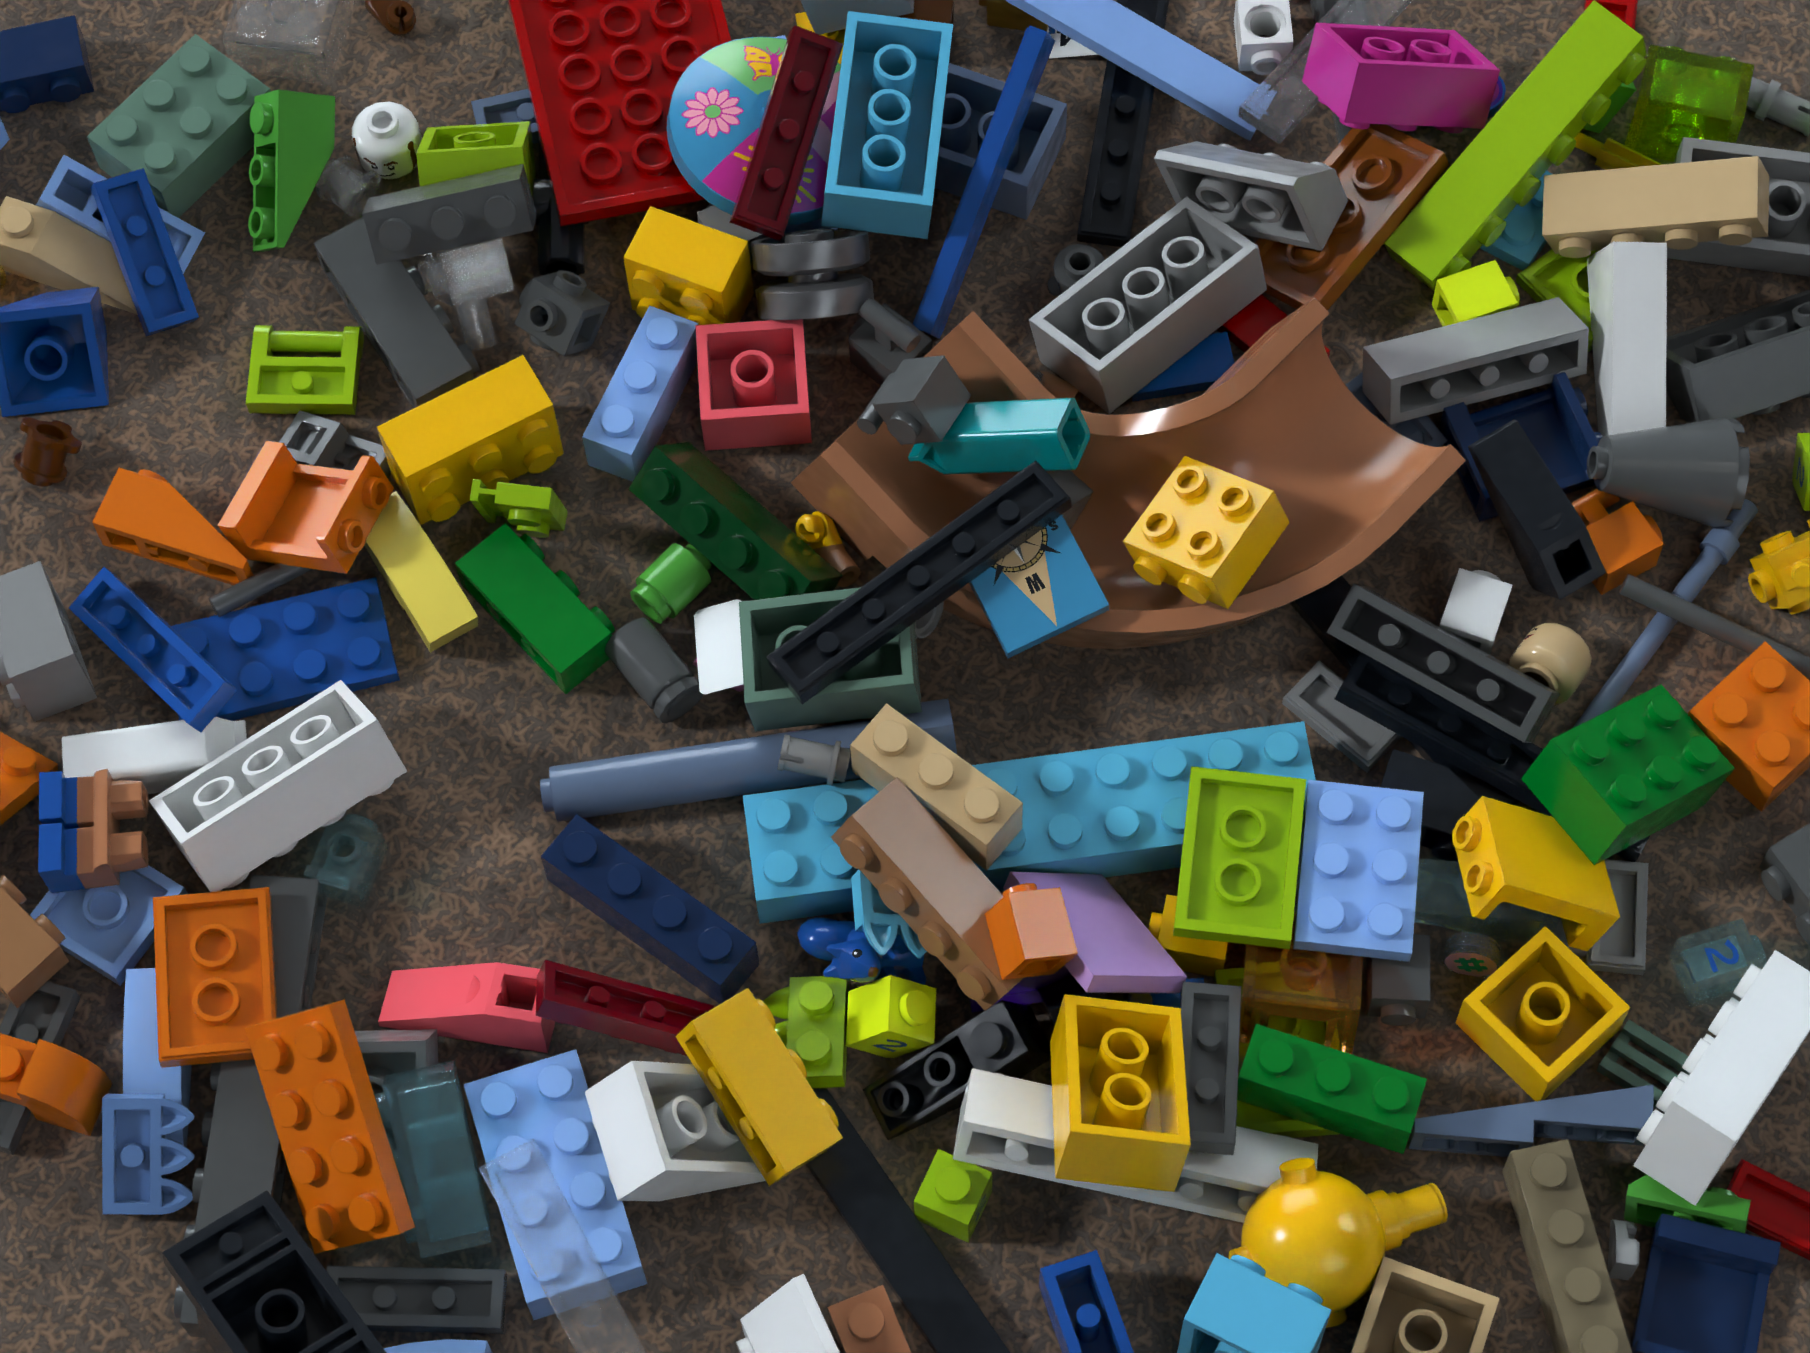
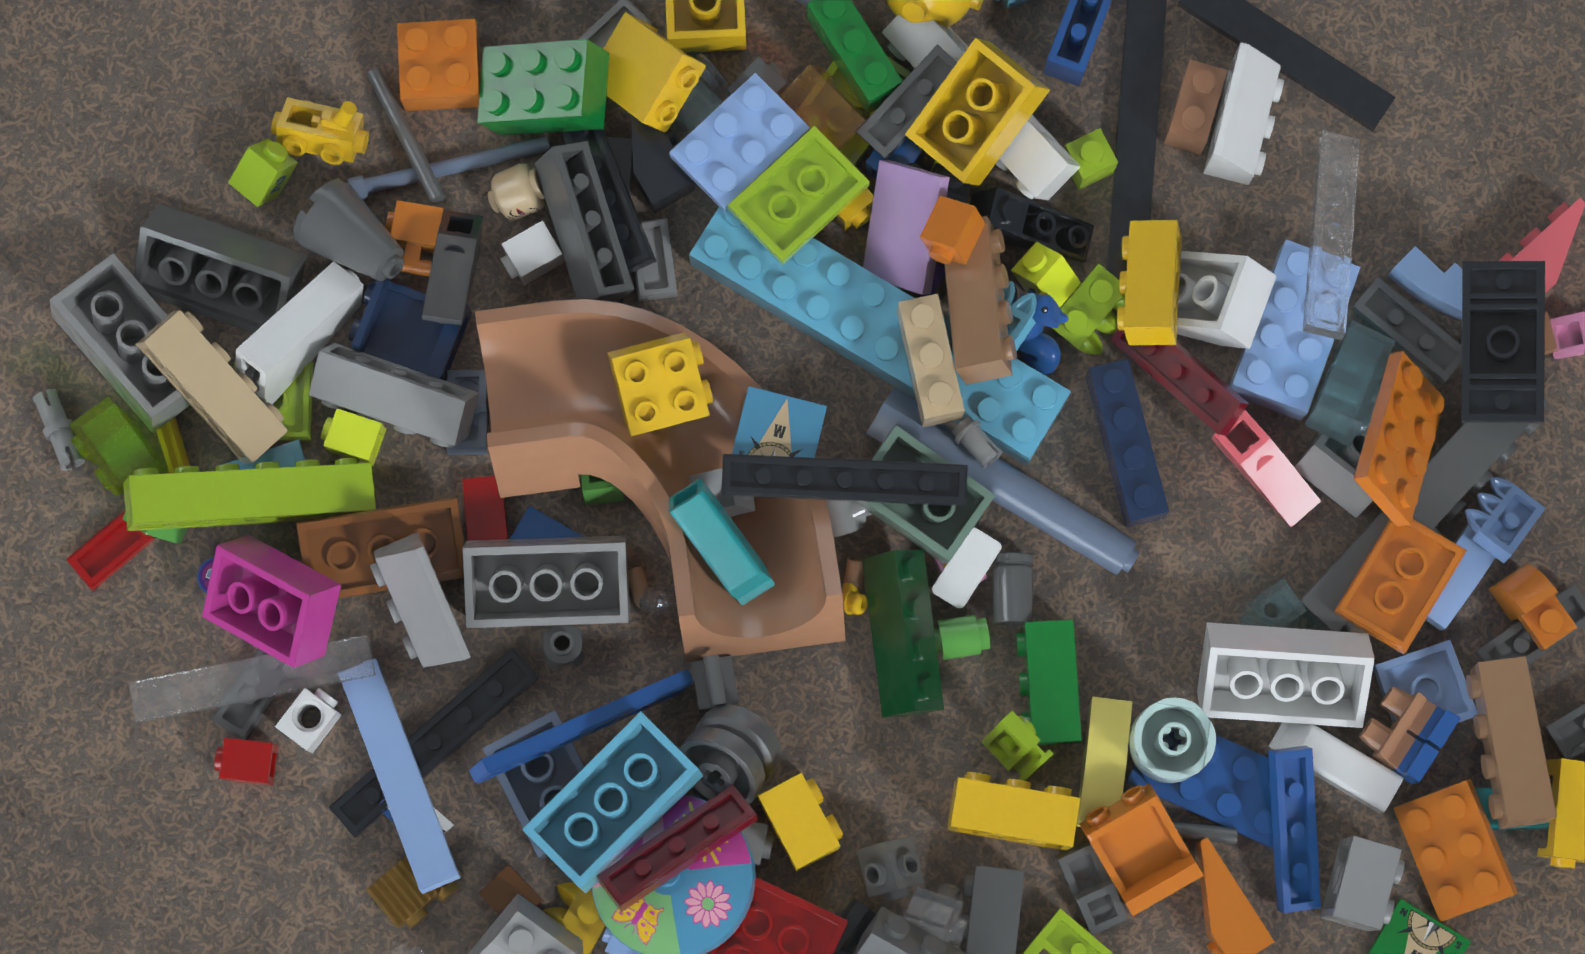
camera: 145 degrees left, 15 degrees up
light blue brick [582,305,698,482] -> none
coral brick [695,319,812,451] -> none
dark grey brick [857,355,971,445] -> none
none -> light aqua brick [1129,698,1216,783]

